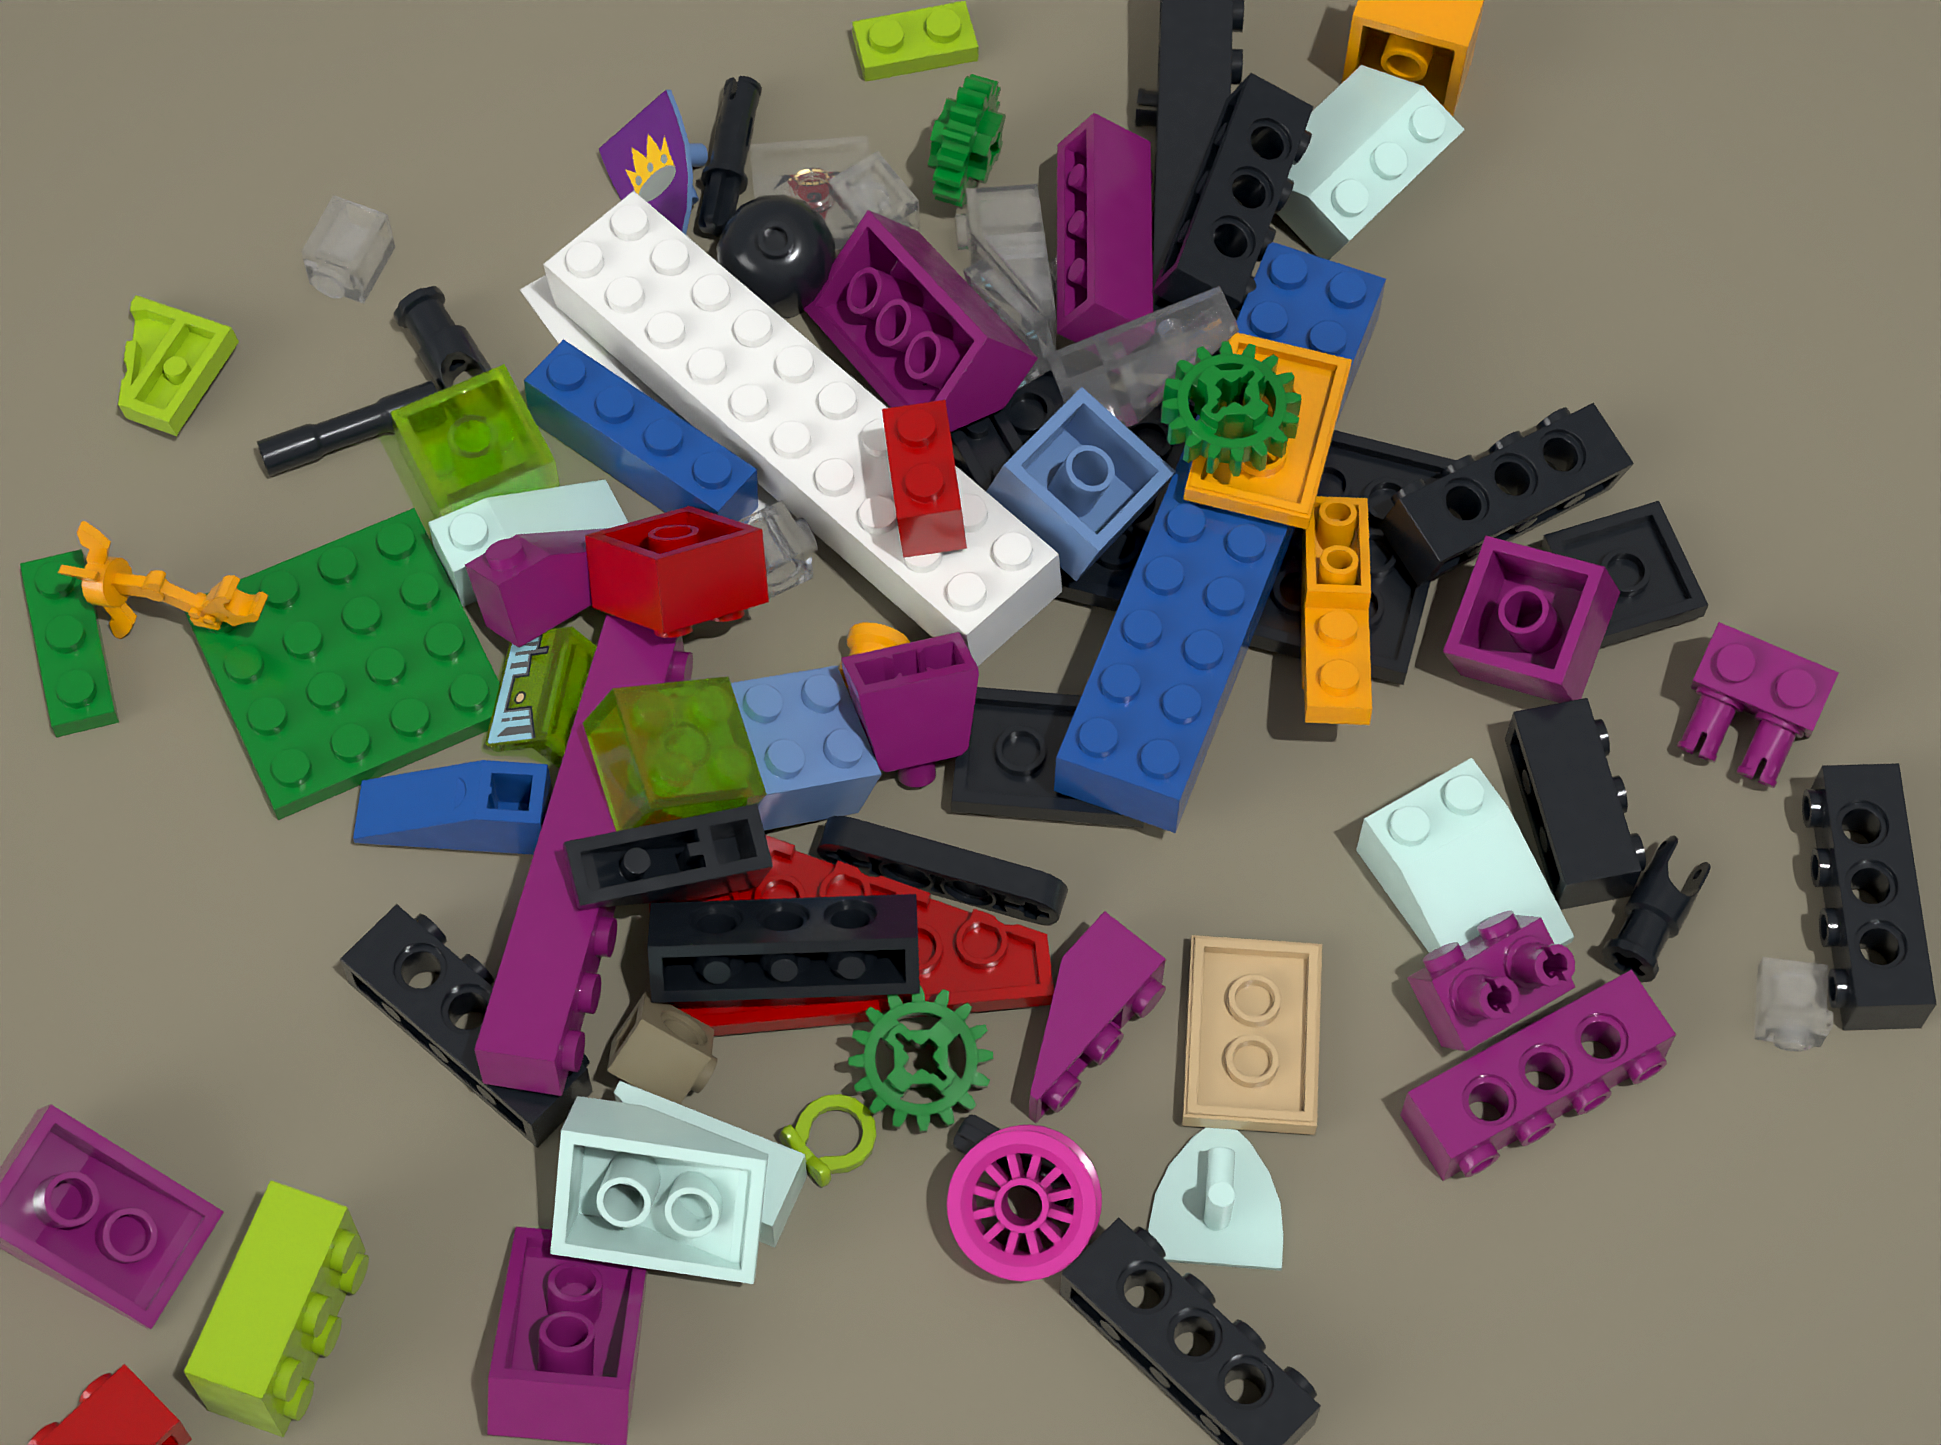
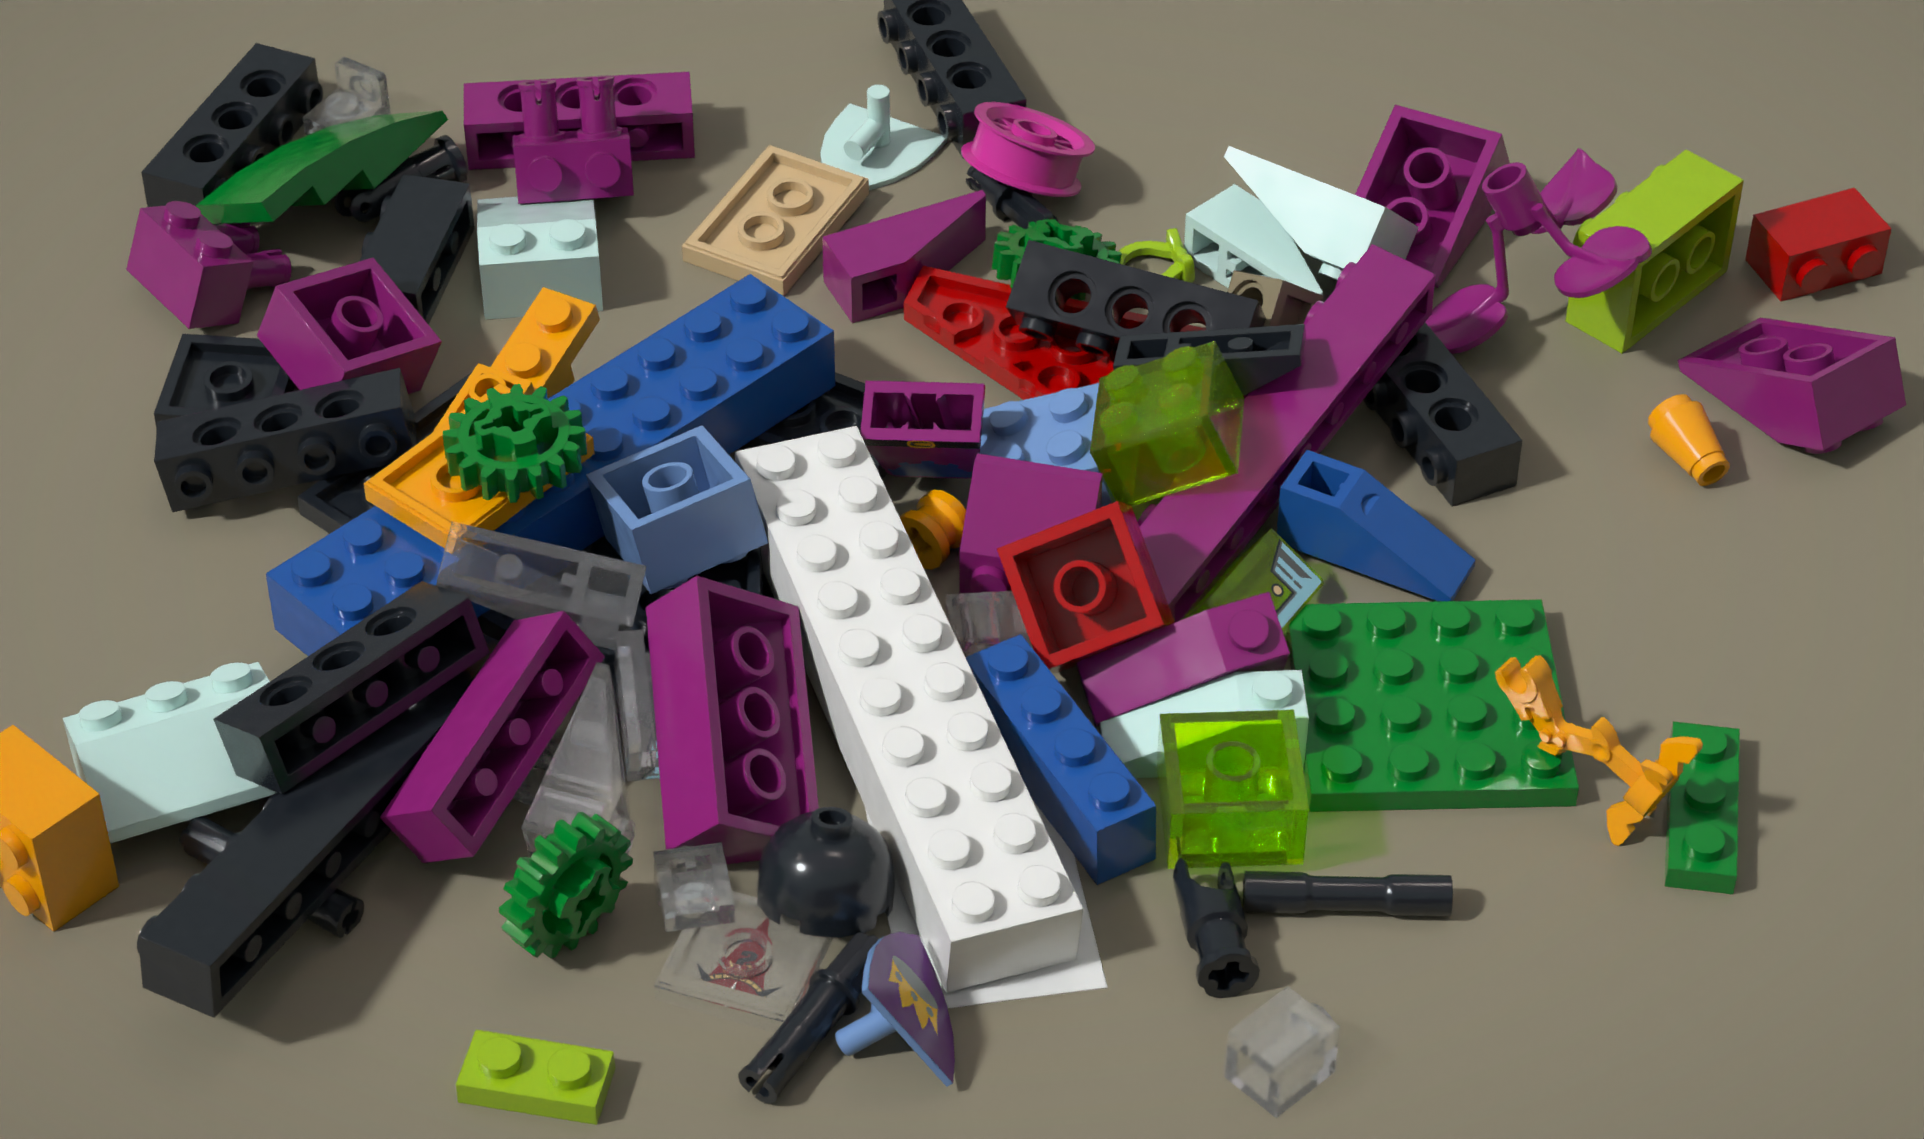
camera: 155 degrees left, 20 degrees down
lime wing [118,295,239,436] -> none
black beam [816,816,1068,925] -> none
red brick [882,400,967,558] -> none
none -> green slope [195,110,448,224]
none -> magenta slope [959,453,1103,607]
none -> magenta plant [1426,148,1652,354]
none -> light orange cone [1648,394,1730,486]

